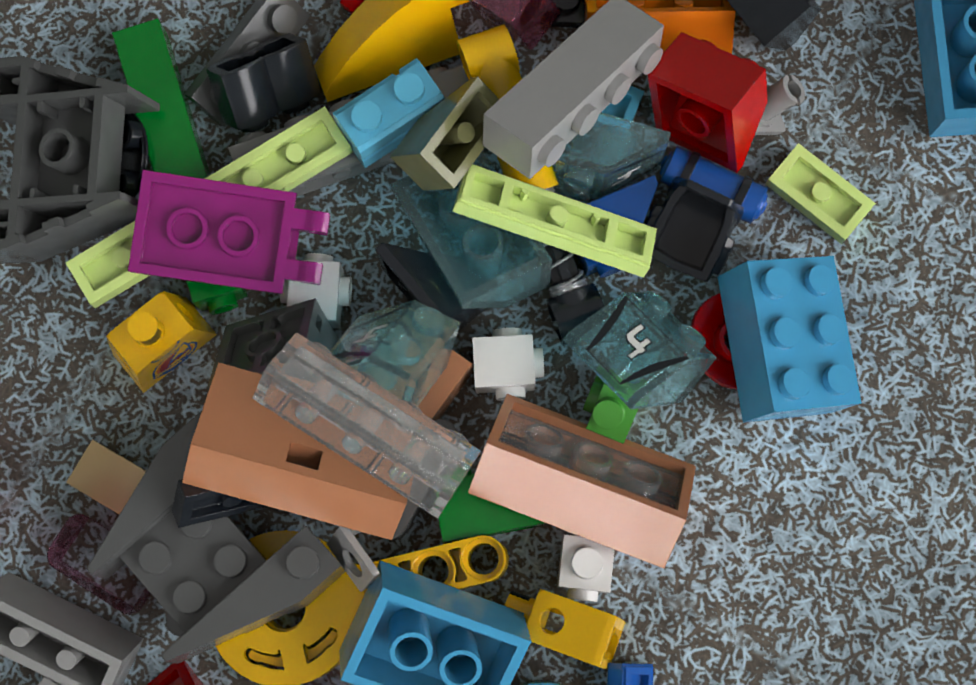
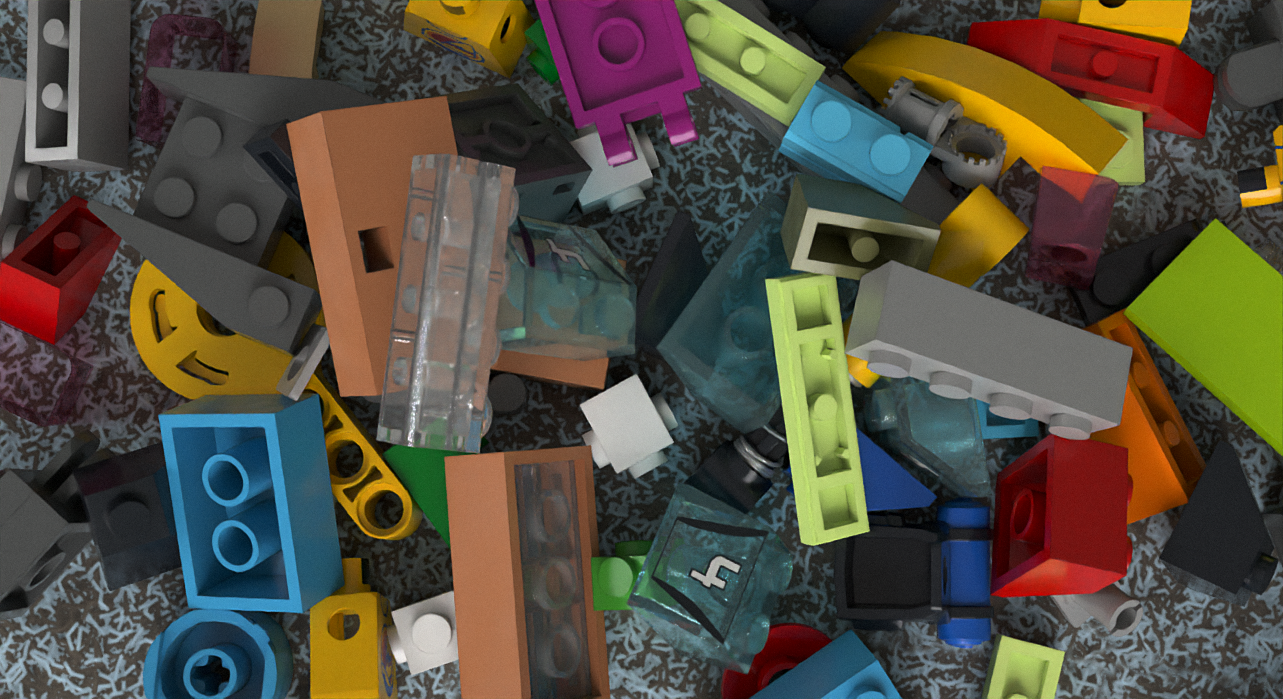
camera: 60 degrees right, 5 degrees up
none -> light grey connector [879,76,1008,188]

